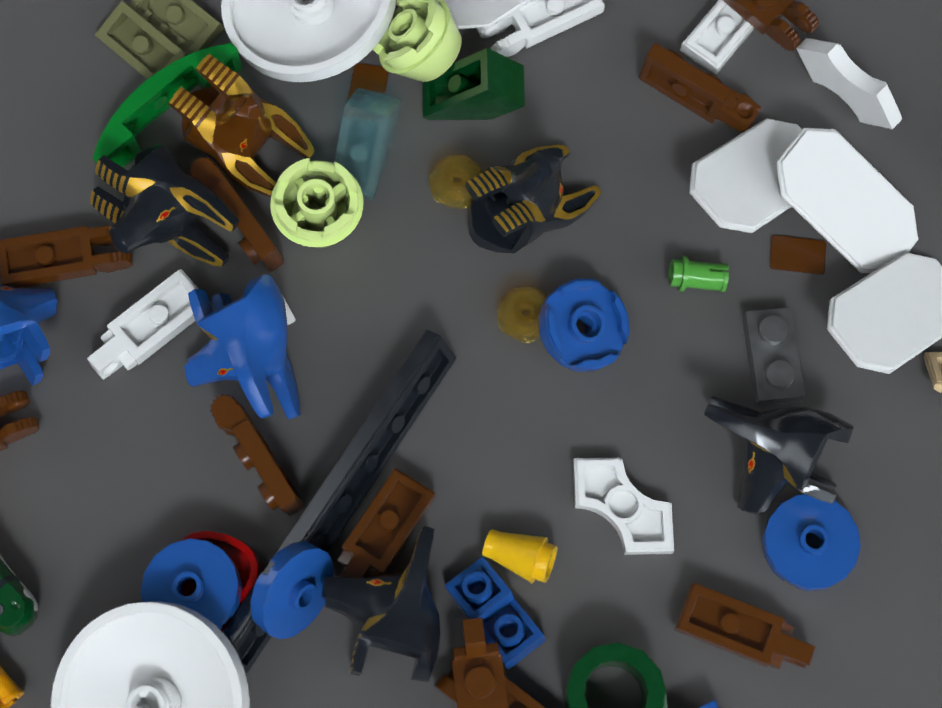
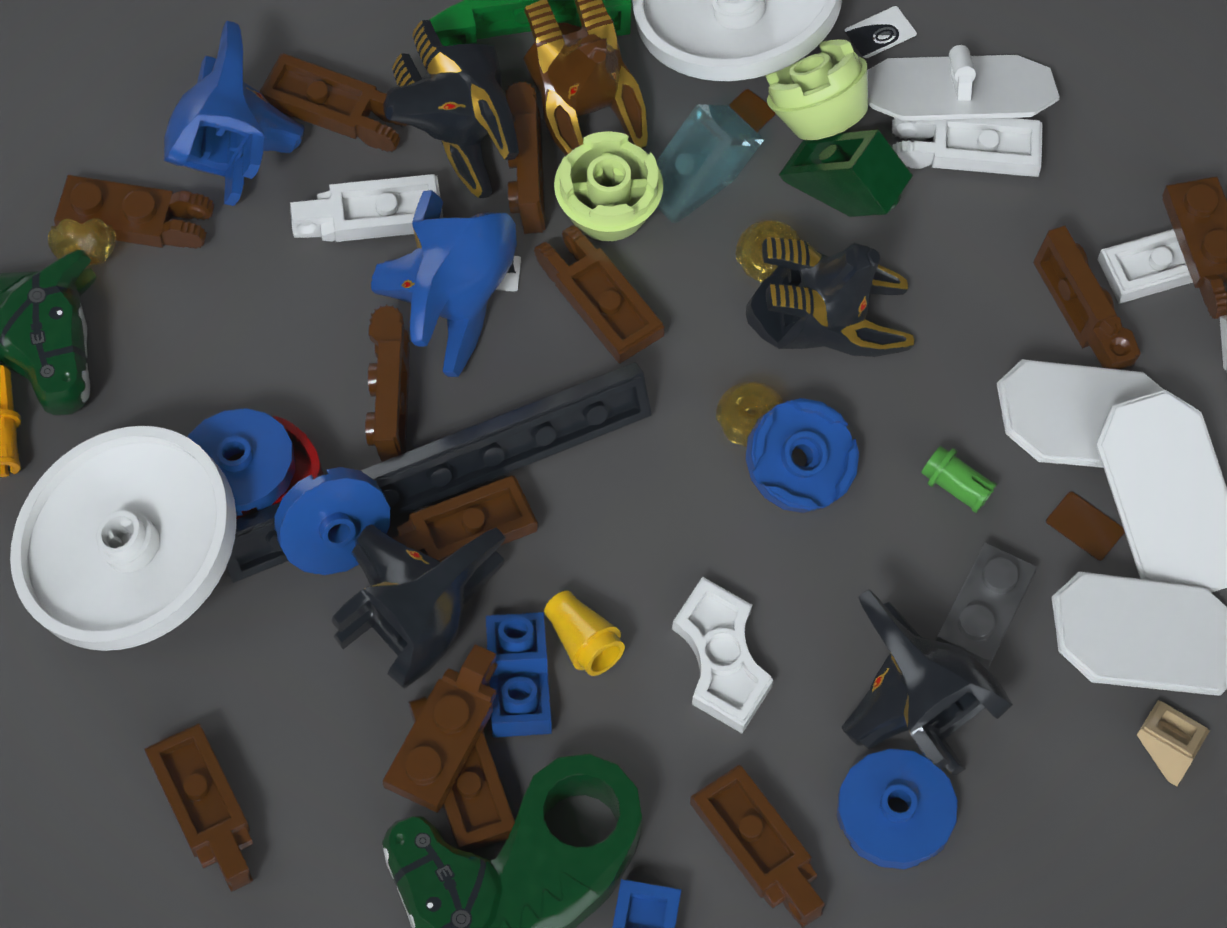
camera: 35 degrees right, 10 degrees down
none -> reddish brown hinge [534,225,665,364]

